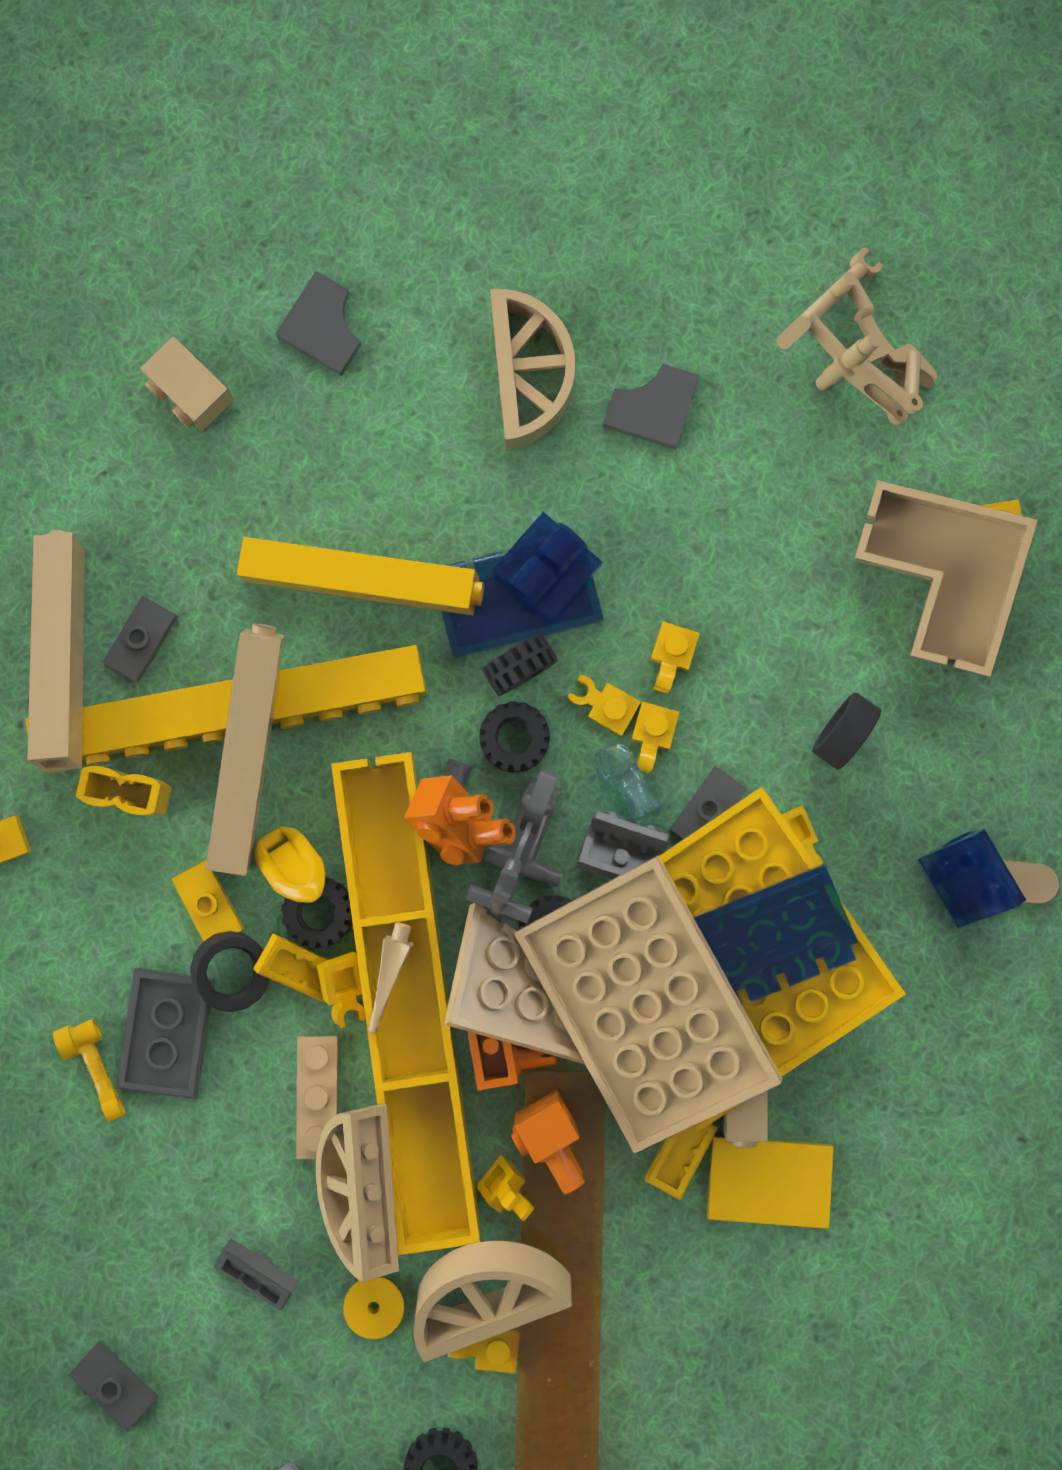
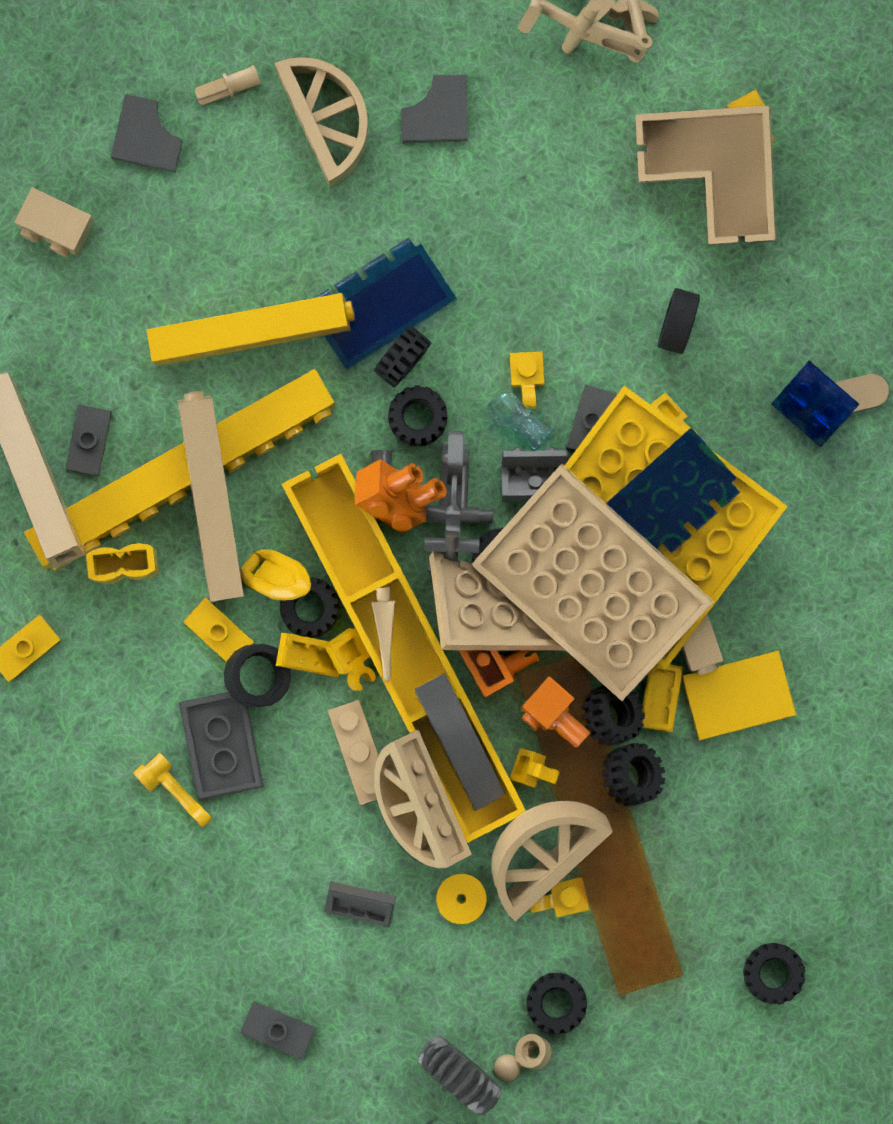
camera: 20 degrees left, 0 degrees up
clear blue plate [492,511,603,623] -> none
yellow plate [567,675,641,736] -> none
yellow plate [650,622,700,694] -> none
none -> tan axle [195,65,261,106]
none -> dark grey slope [414,674,505,811]
none -> black tyre [582,685,645,746]
none -> black tyre [602,743,665,806]

